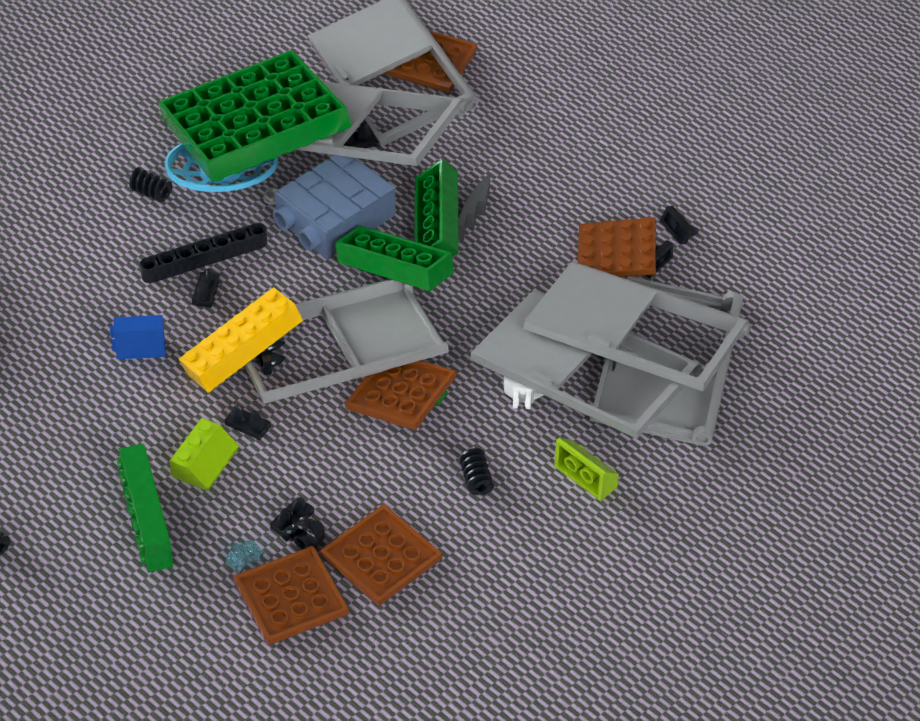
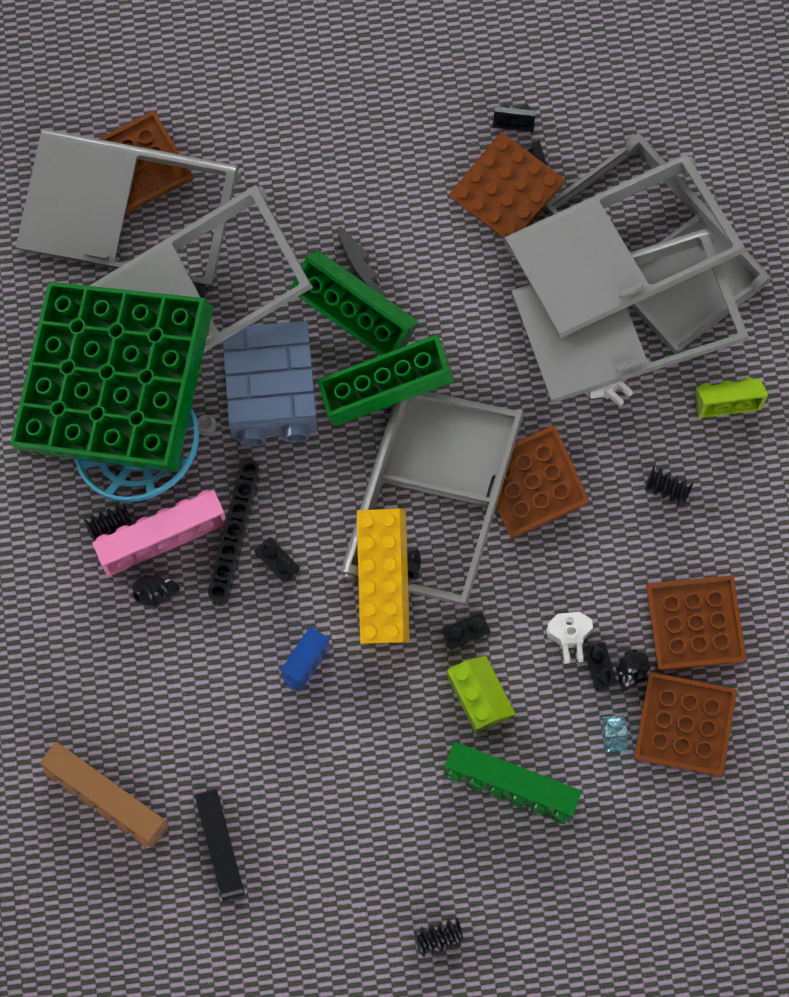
camera: 50 degrees left, 25 degrees up
none -> bright pink brick [92,490,226,577]
none -> black head [132,575,180,607]
none -> white hinge [547,612,593,664]

